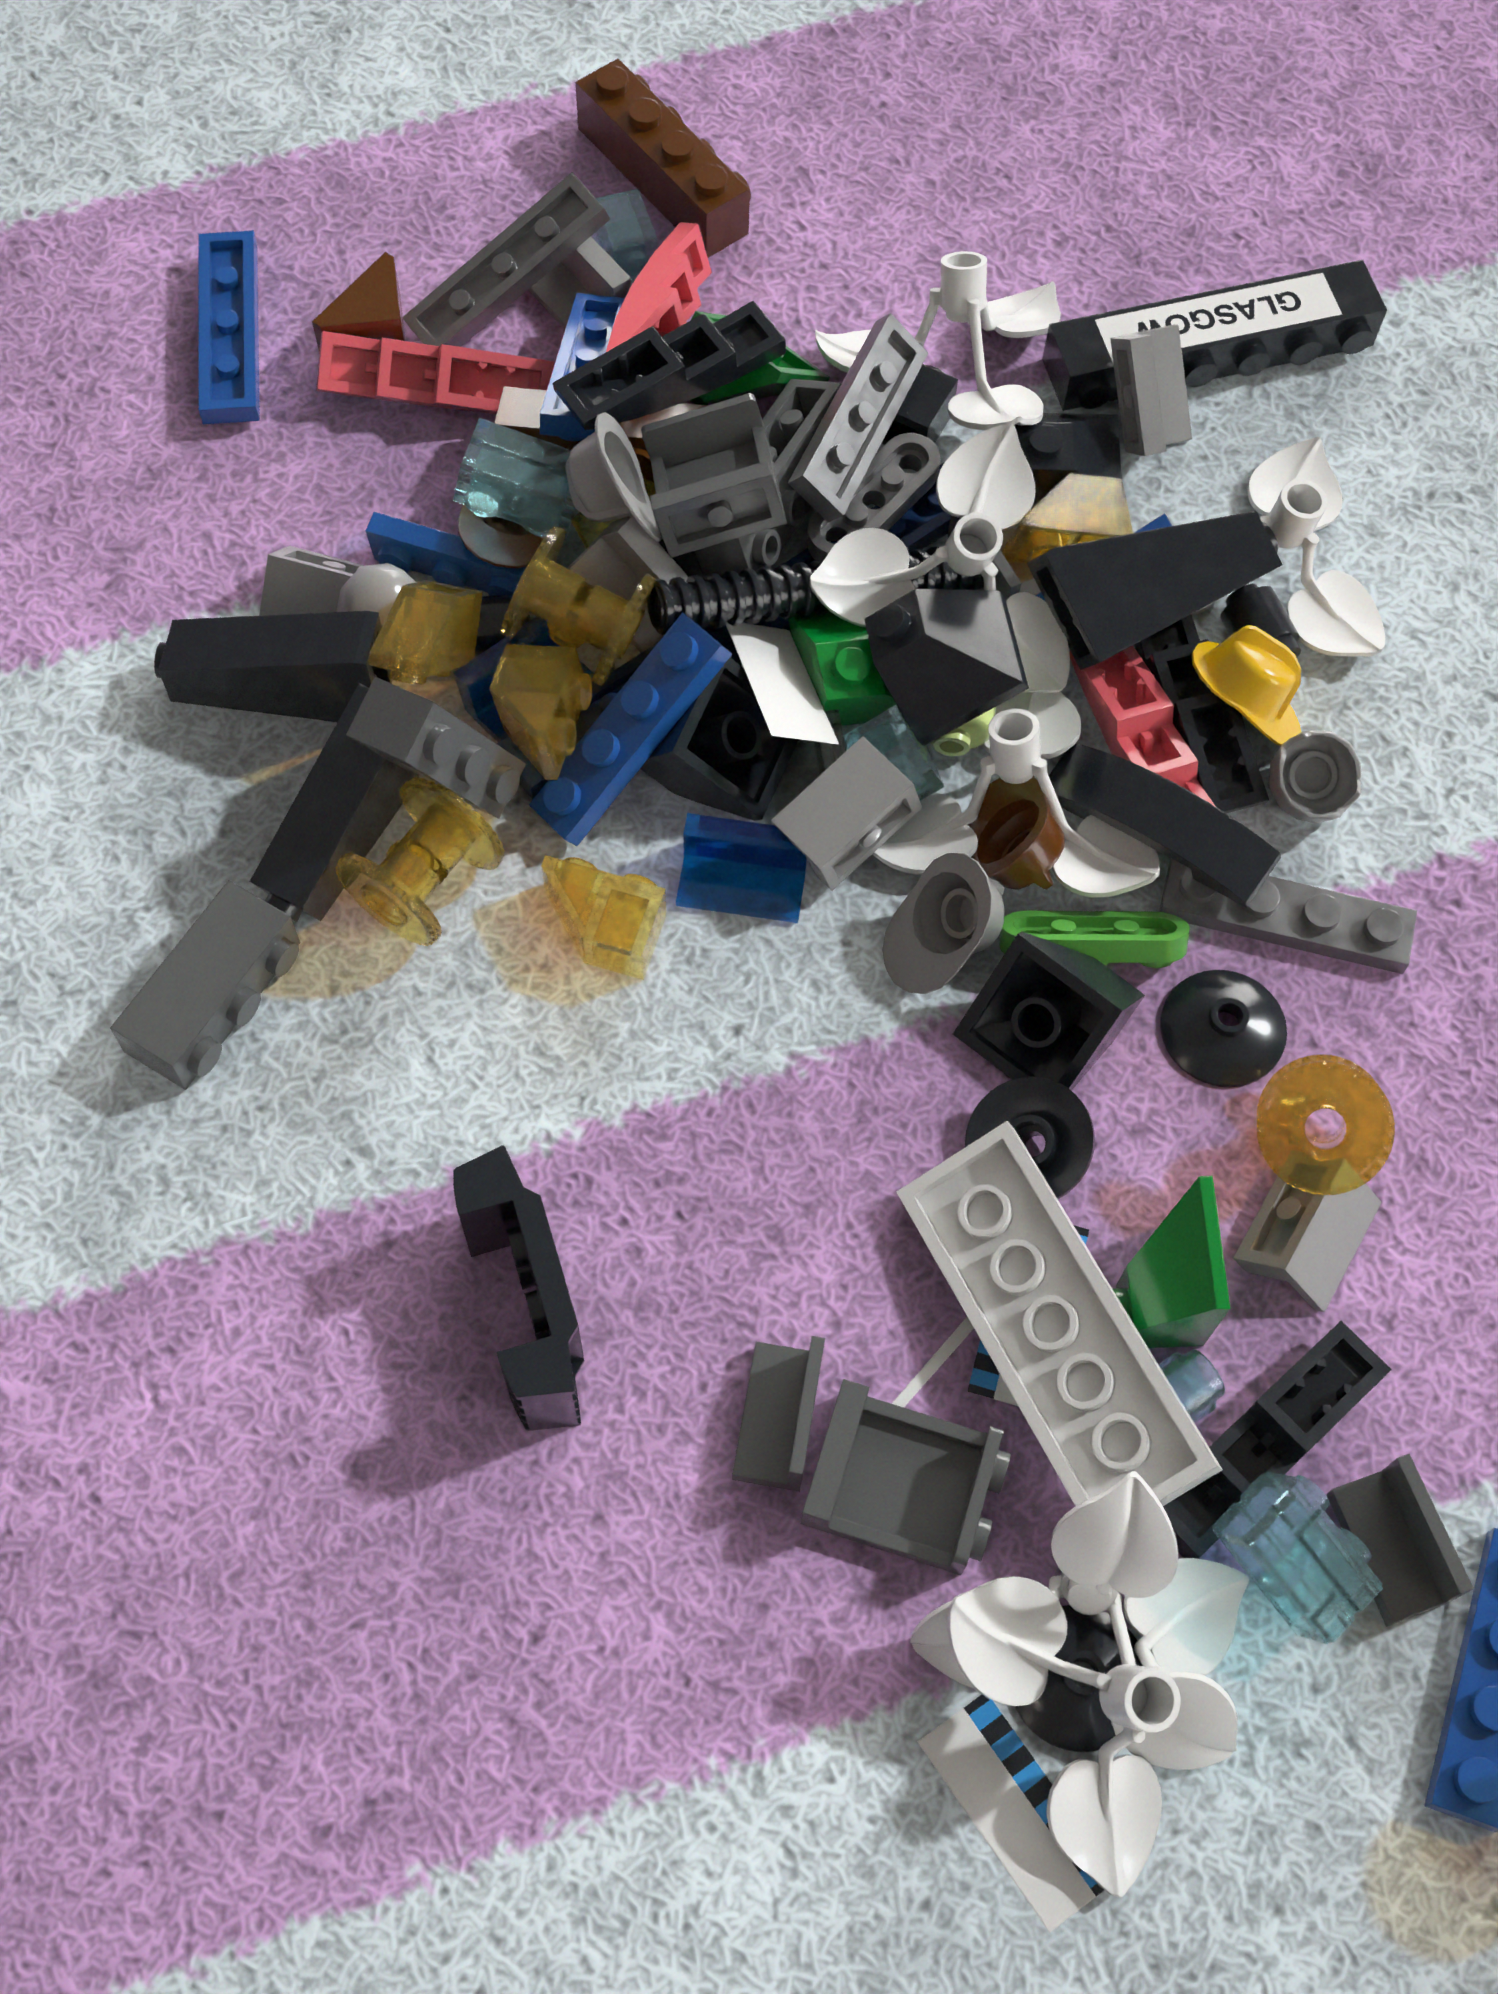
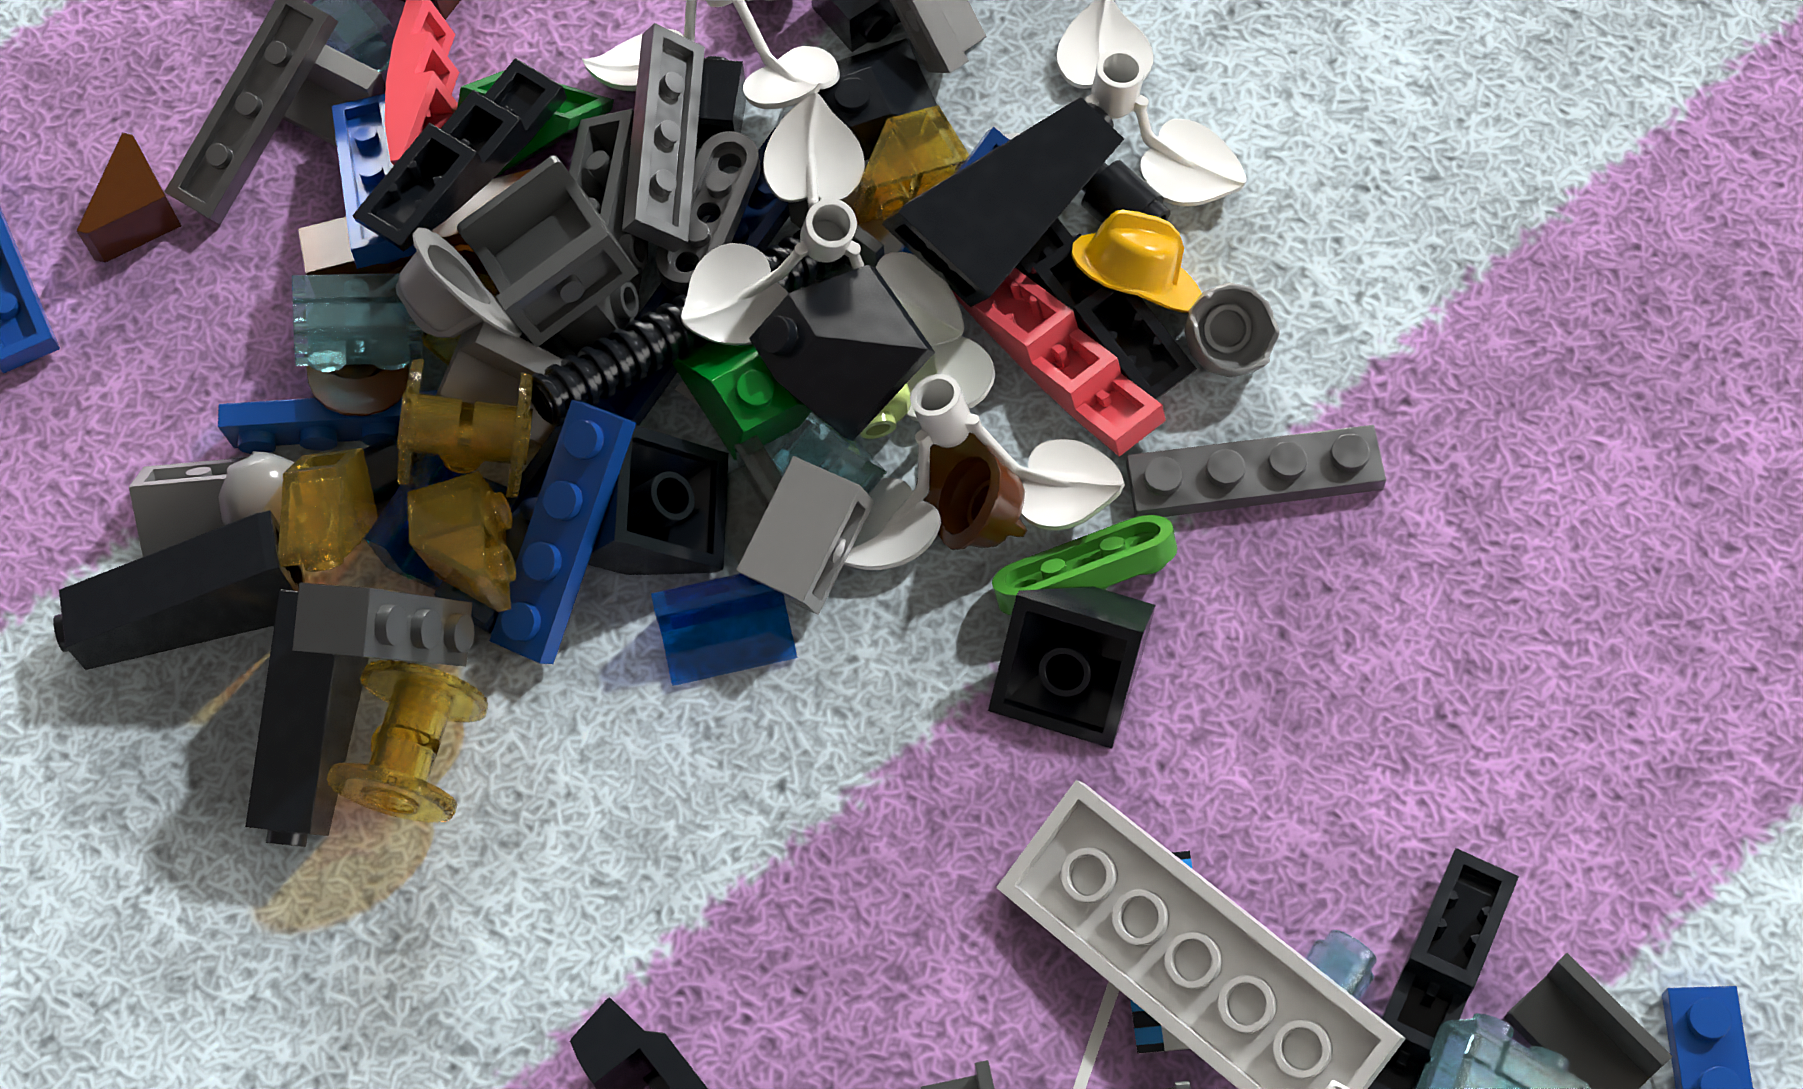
camera: 15 degrees left, 0 degrees up
dark grey brick [110,880,300,1090] -> none
coral slope [316,331,554,414] -> none
clear yellow slope [541,855,666,980] -> none
white sticker [726,621,839,744] -> none
light grey piece [882,853,1005,994] -> none
black dish [965,1076,1095,1199] -> none
black slope [1048,744,1281,908] -> none
green slope [1112,1176,1230,1348] -> none
black dish [1160,970,1287,1087] -> none
light grey panel [1233,1150,1382,1312] -> none
clear yellow hose [1257,1054,1395,1195] -> none

